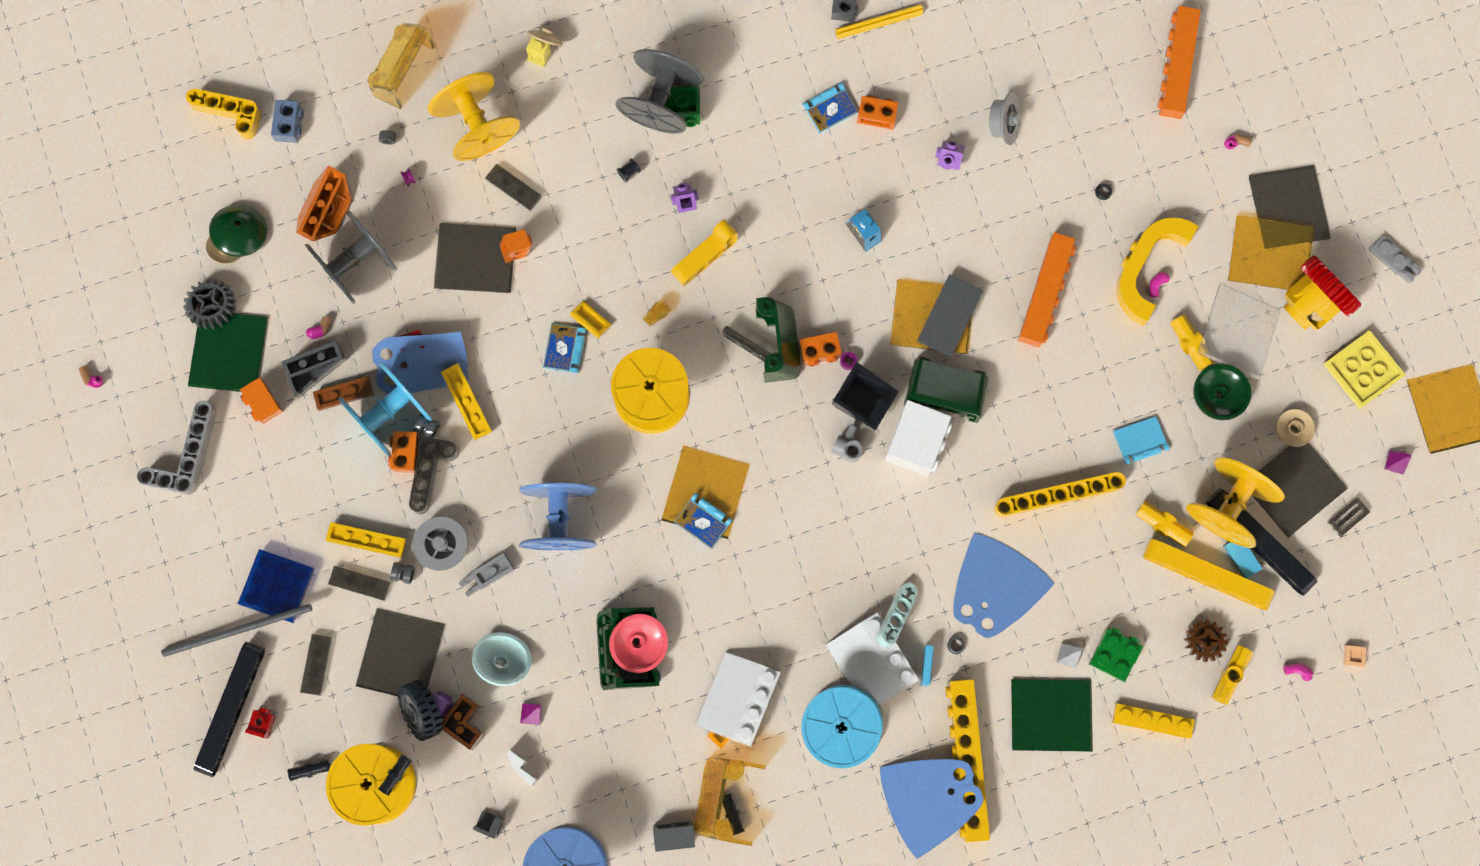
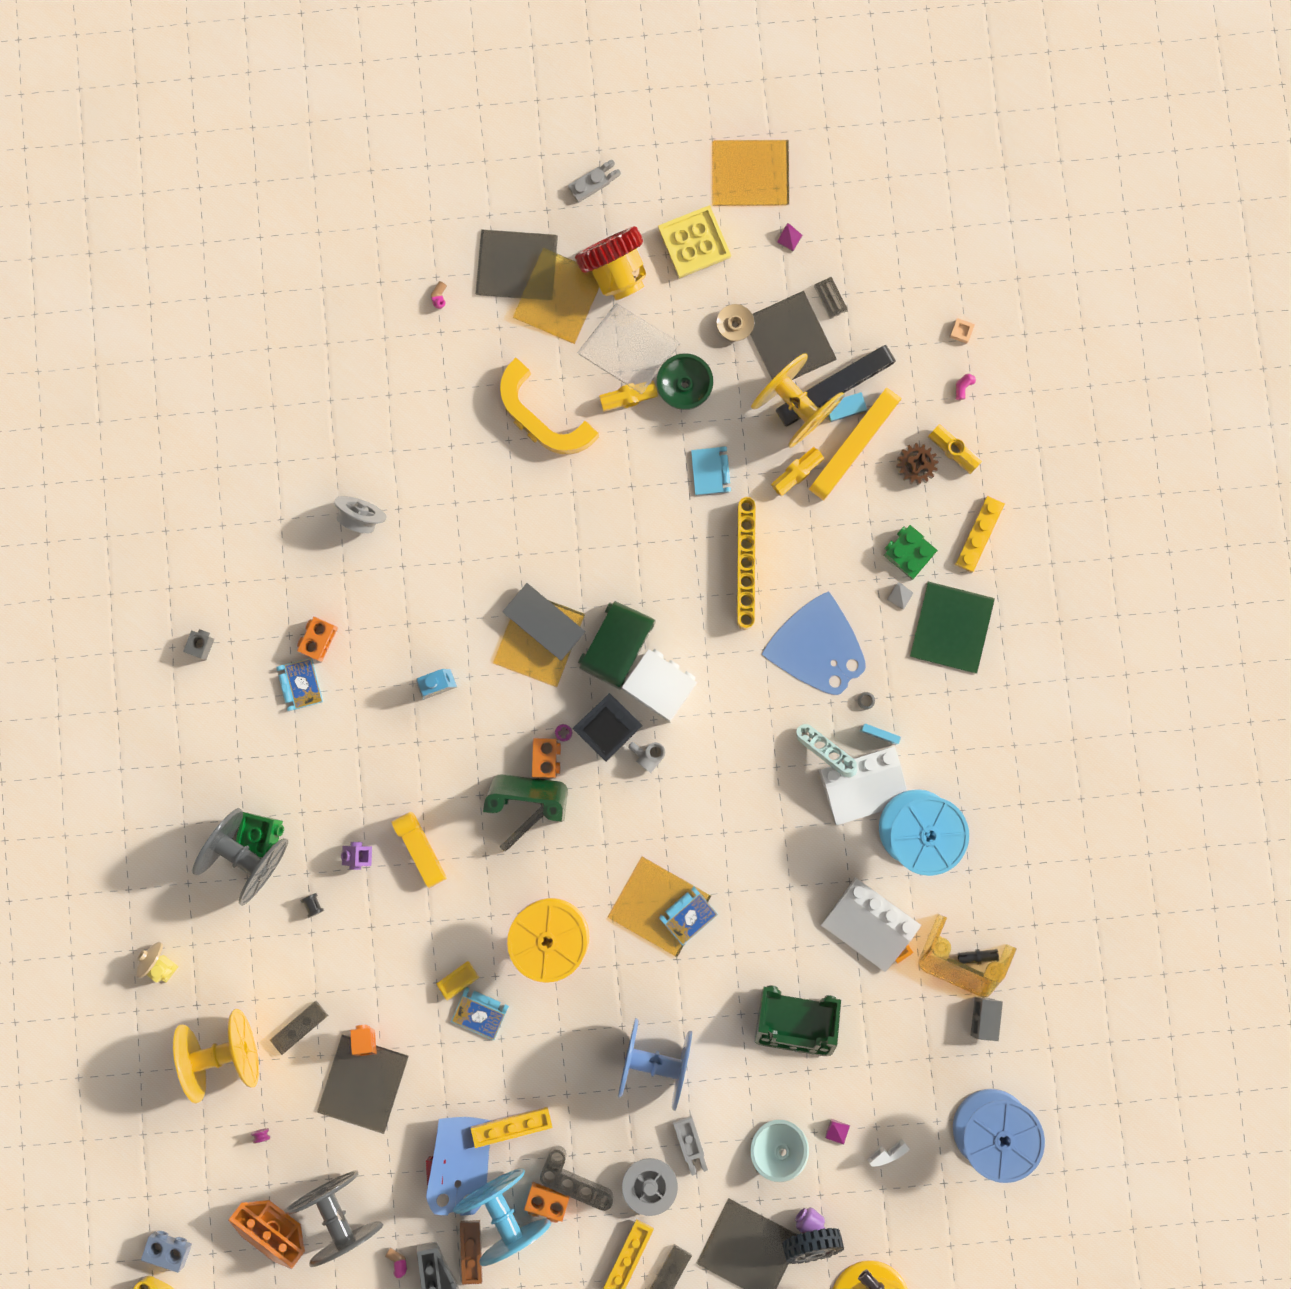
camera: 70 degrees left, 5 degrees up
clear yellow windscreen [367,23,435,110] -> none
dark grey axle [379,130,396,145] -> none
dark grey wheel [390,562,415,584] -> none
dark grey wheel [414,415,440,440] -> none
reddish brown brick [441,694,484,750] -> none
dark grey panel [473,811,505,839] -> none
coral dish [609,614,668,673] -> none
clear yellow cone [643,300,671,326] -> none
yellow axle [835,4,923,39] -> none
medium blue piece [880,759,983,859] -> none
medium lavender brick [935,141,965,170] -> none
yellow brick [945,679,990,842] -> none
orange brick [1018,232,1077,348] -> none
black piece [1095,183,1112,200] -> none
dark pink arm [1149,272,1170,298] -> none
orange brick [1157,6,1201,119] -> none

